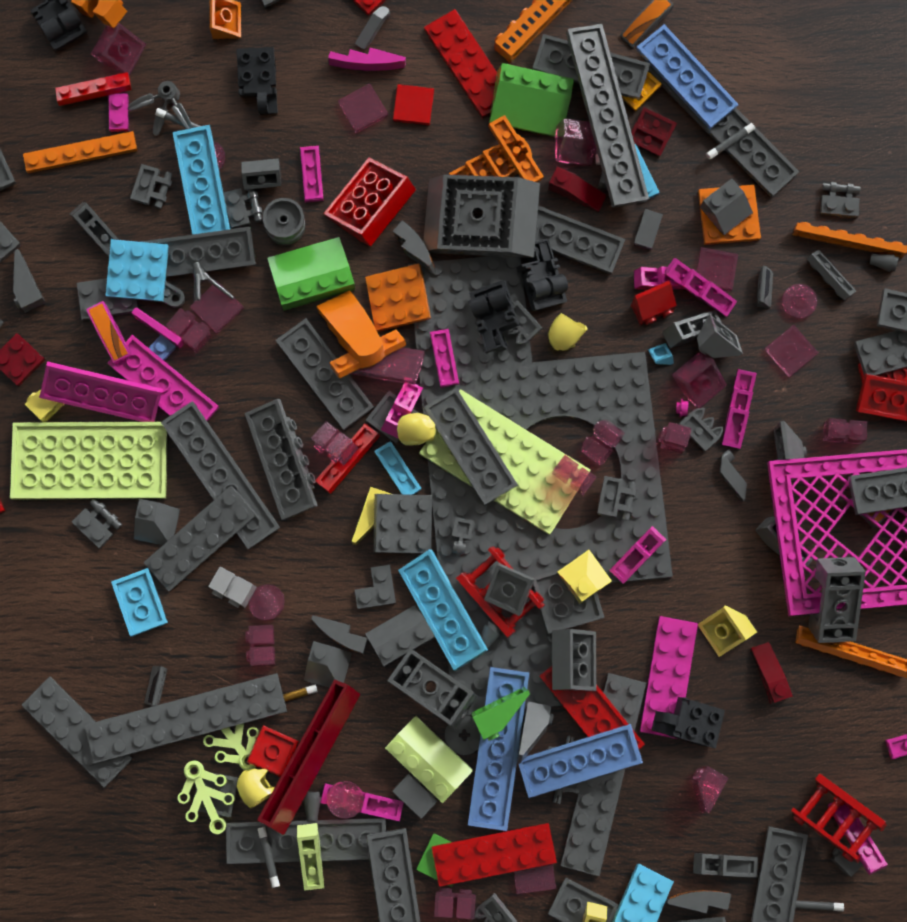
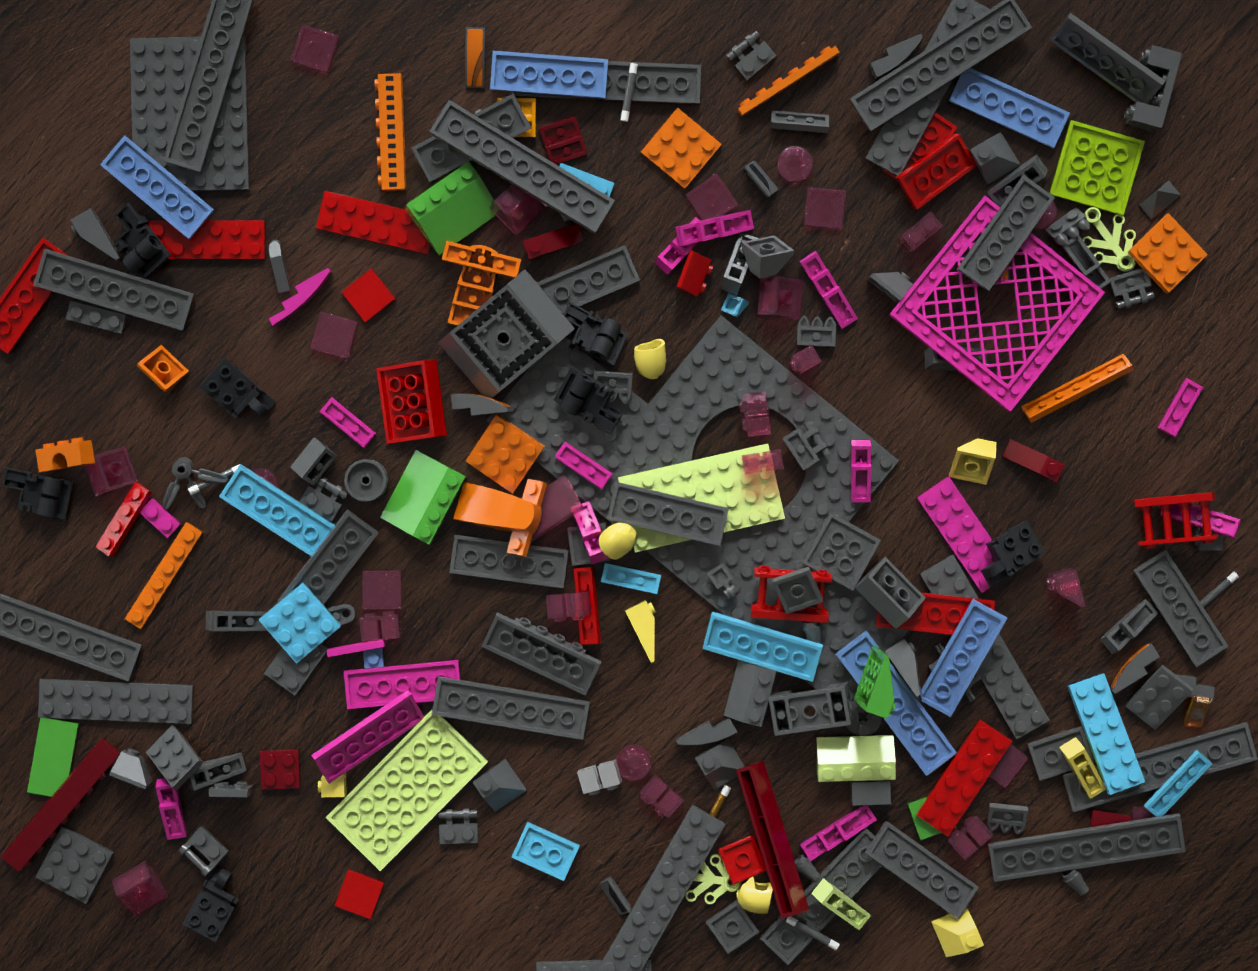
camera: 40 degrees left, 10 degrees up
dark grey slope [13,249,46,313] -> none
slope [86,301,132,364] -> none
dark grey plate [130,164,173,209] -> none
dark grey plate [144,486,257,592] -> none
yellowish green plant [178,761,235,834] -> none
dark grey plant [192,262,234,303] -> none
clear pink wheel [326,781,364,819] -> none
dark grey plate [355,565,396,609] -> none
dark grey plate [374,494,432,553] -> none
light yellow slope [557,550,612,604] -> none
dark grey tile [634,209,663,250] -> none
dark pink plate [676,399,689,417] -> none
dark grey slope [700,179,753,235] -> none
dark grey piece [719,450,747,502] -> none
dark grey plate [808,557,866,643] -> none
dark grey cone [870,253,899,272] -> none

